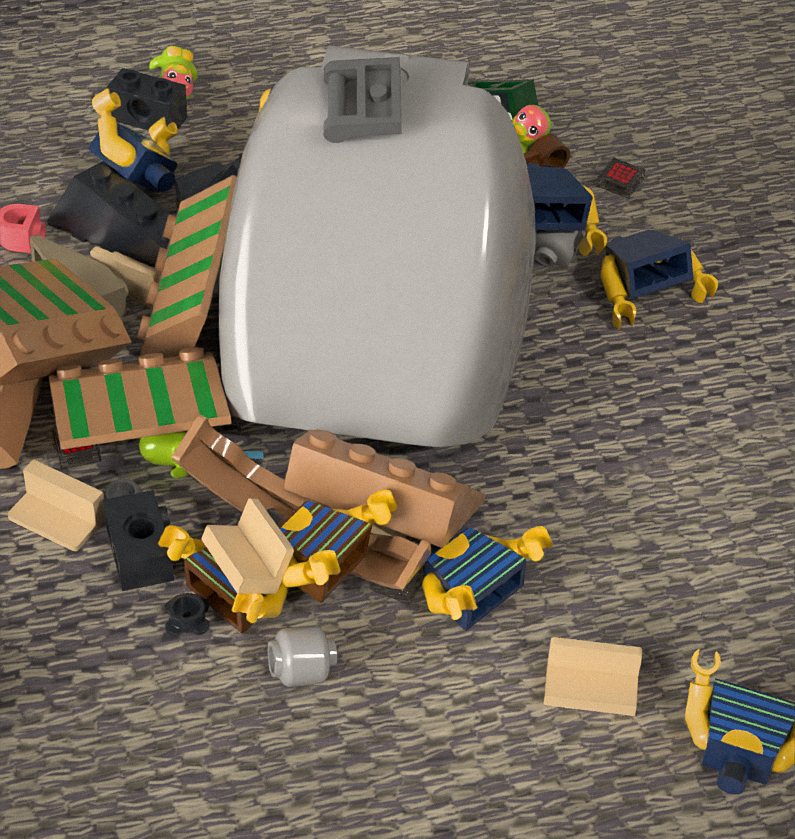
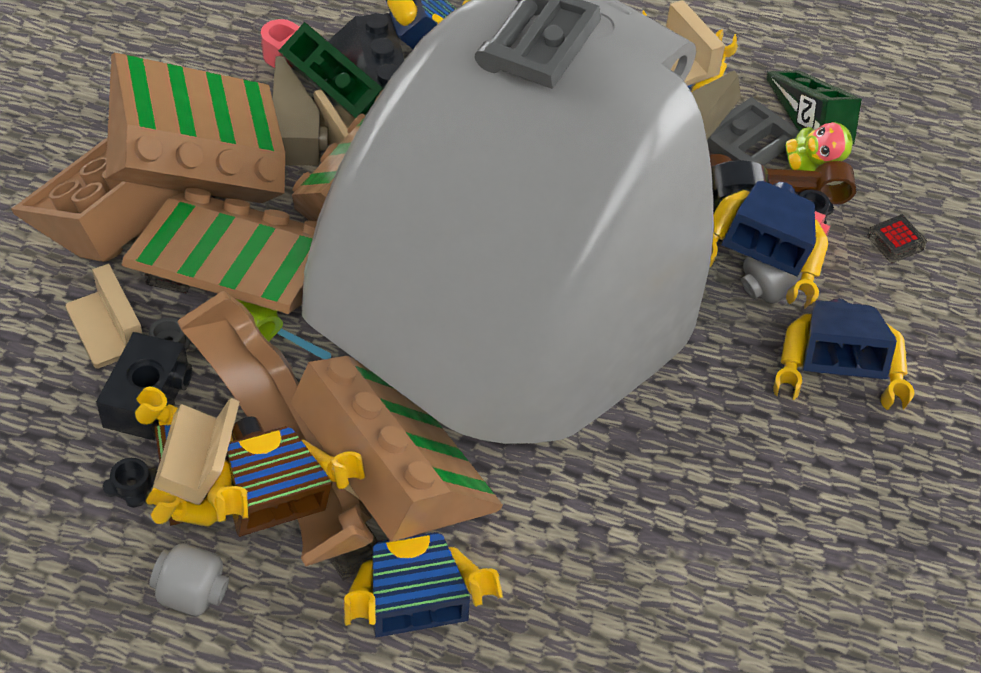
camera: 30 degrees right, 5 degrees up
none -> dark green slope [278,22,383,119]

